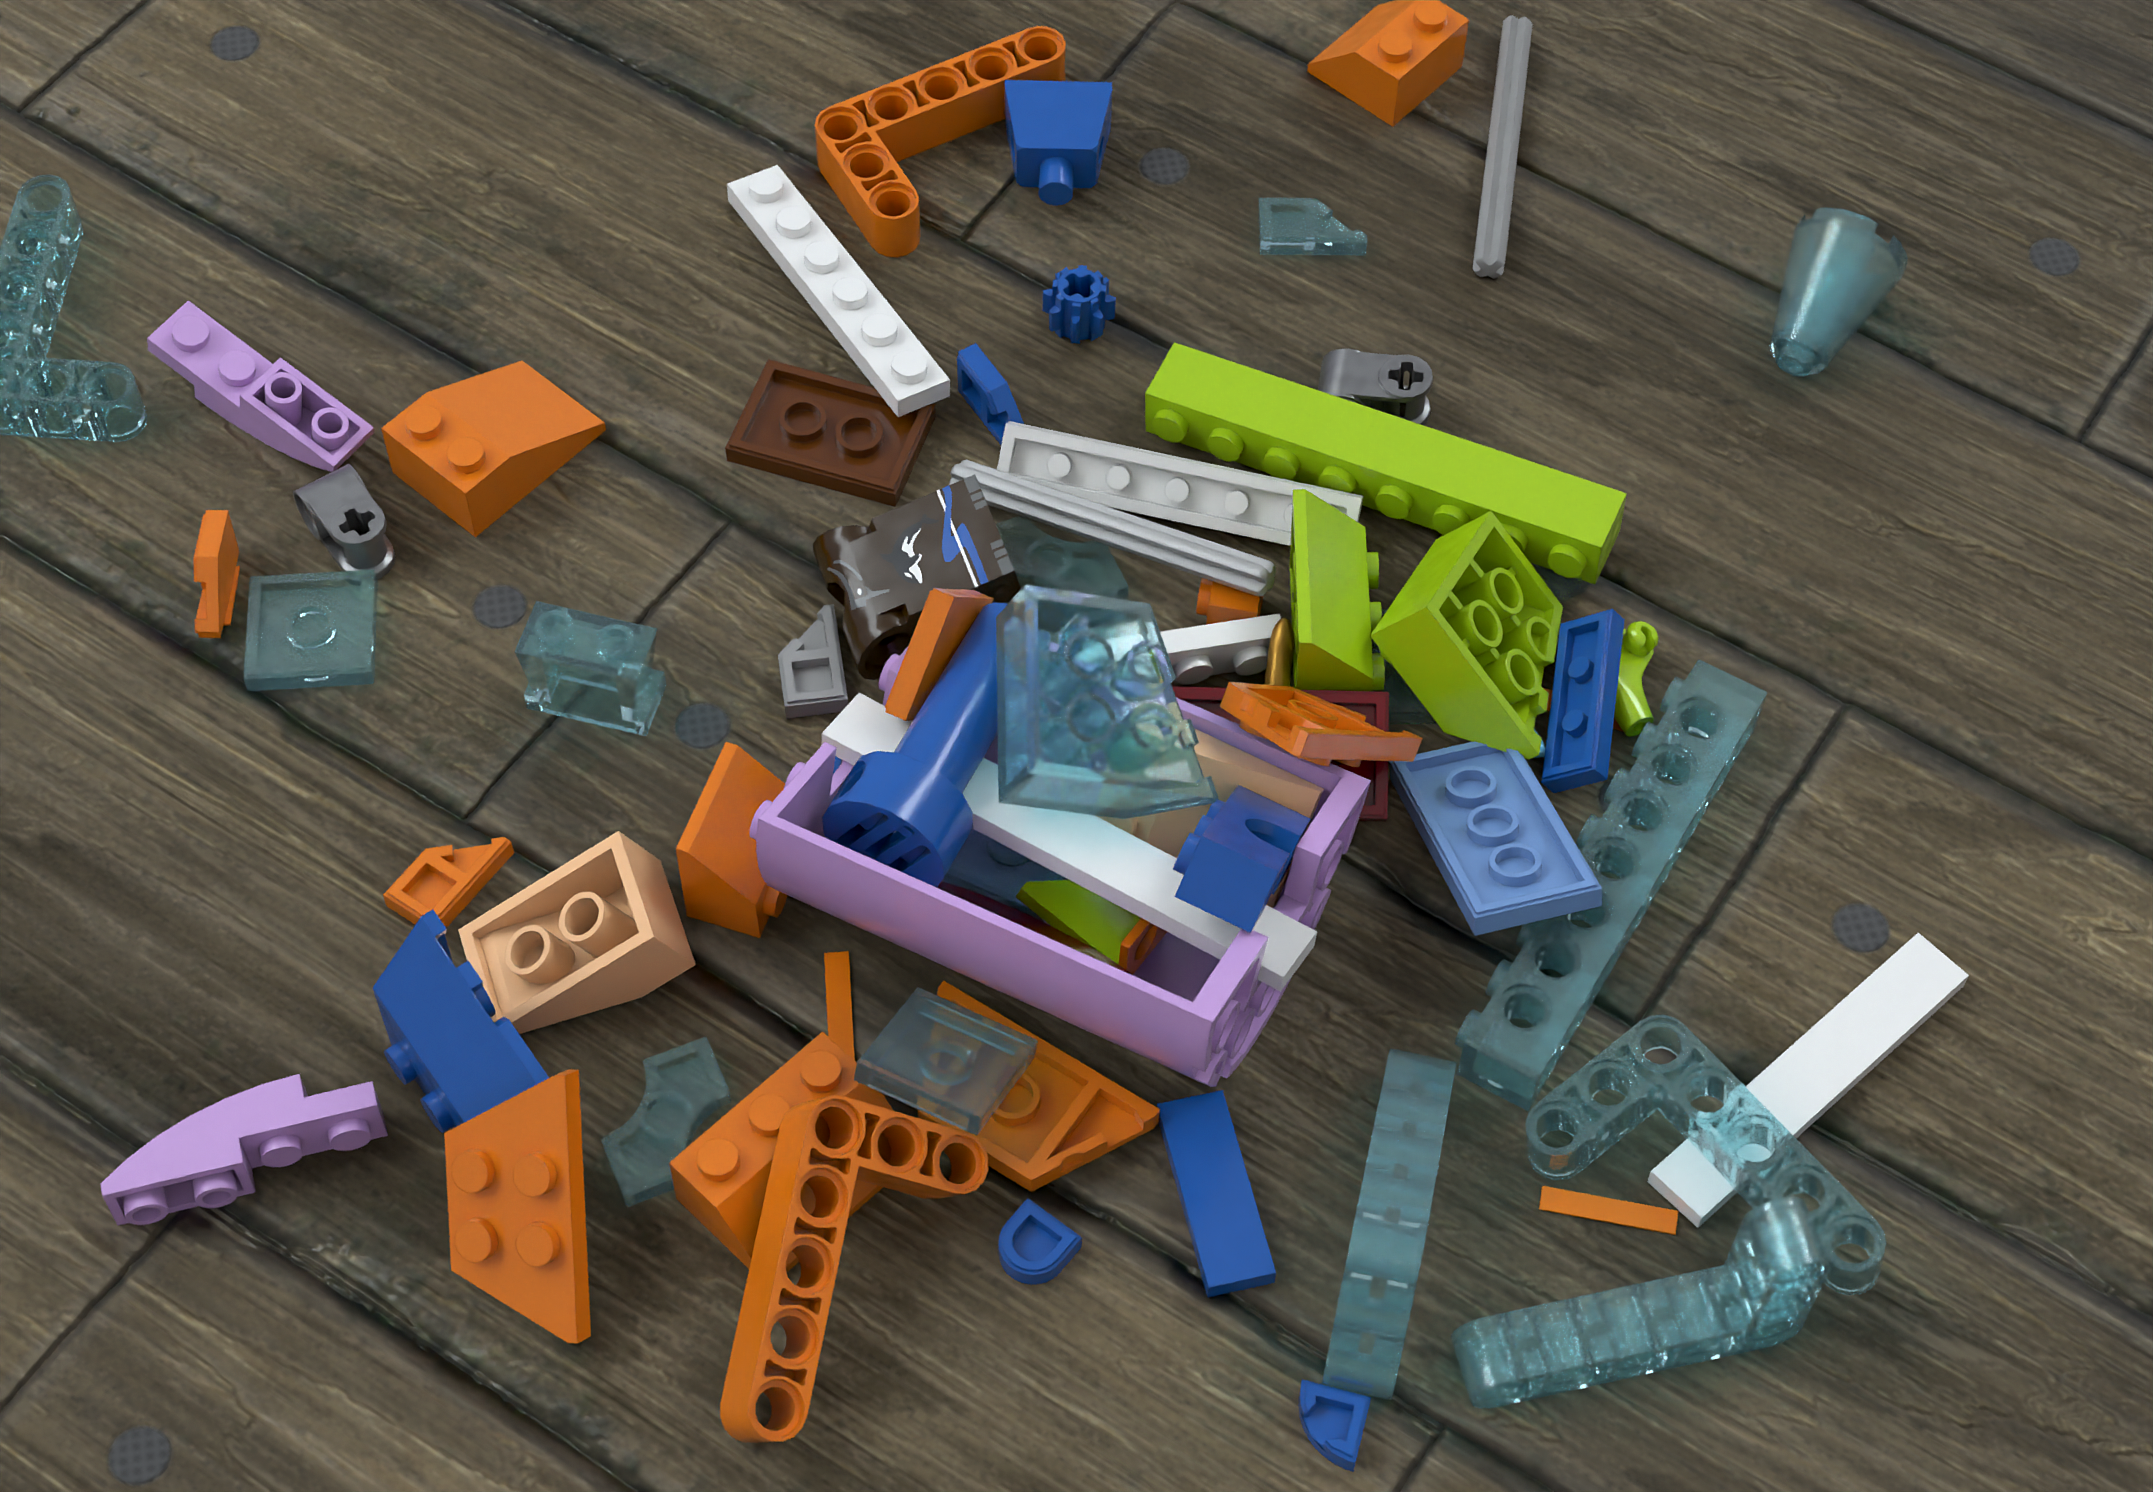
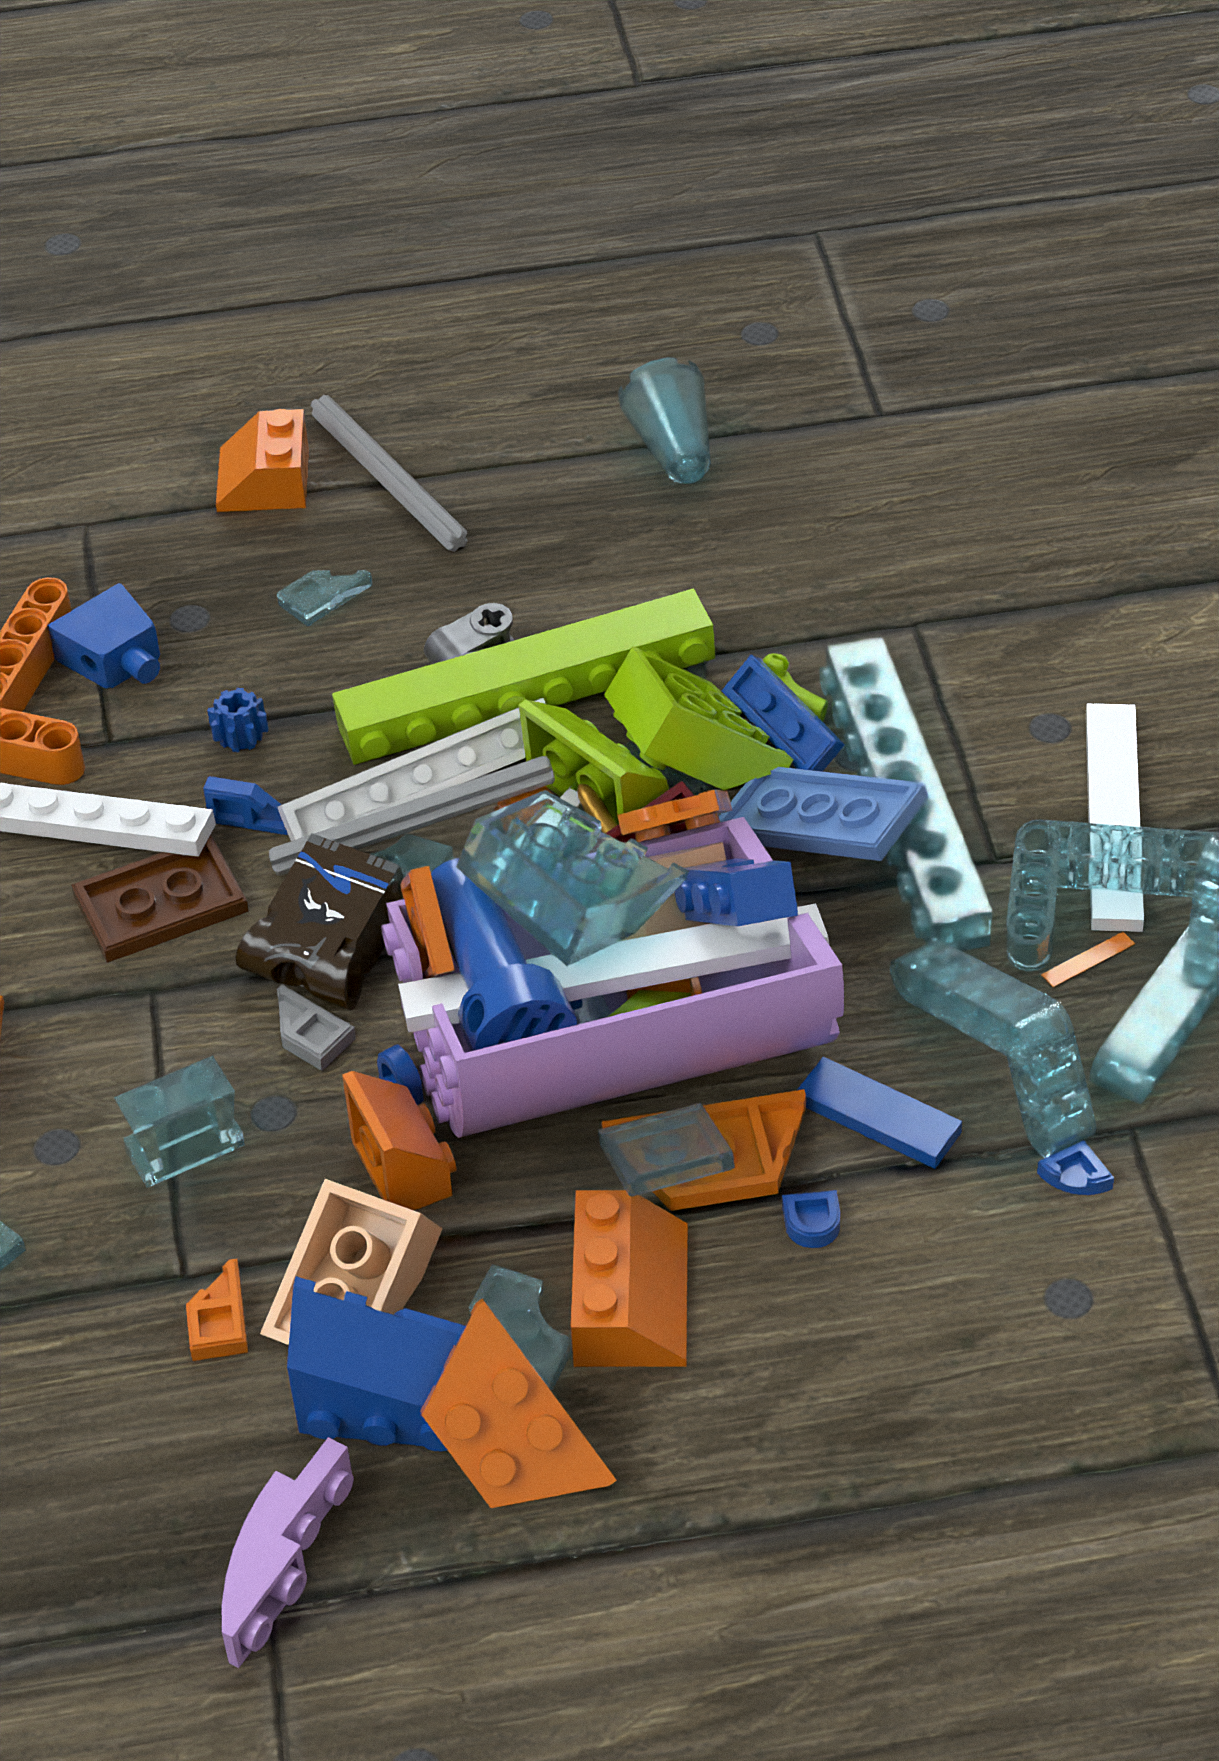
camera: 40 degrees left, 10 degrees down
orange beam [720,1095,989,1443] -> none
orange piece [824,951,855,1060] -> none

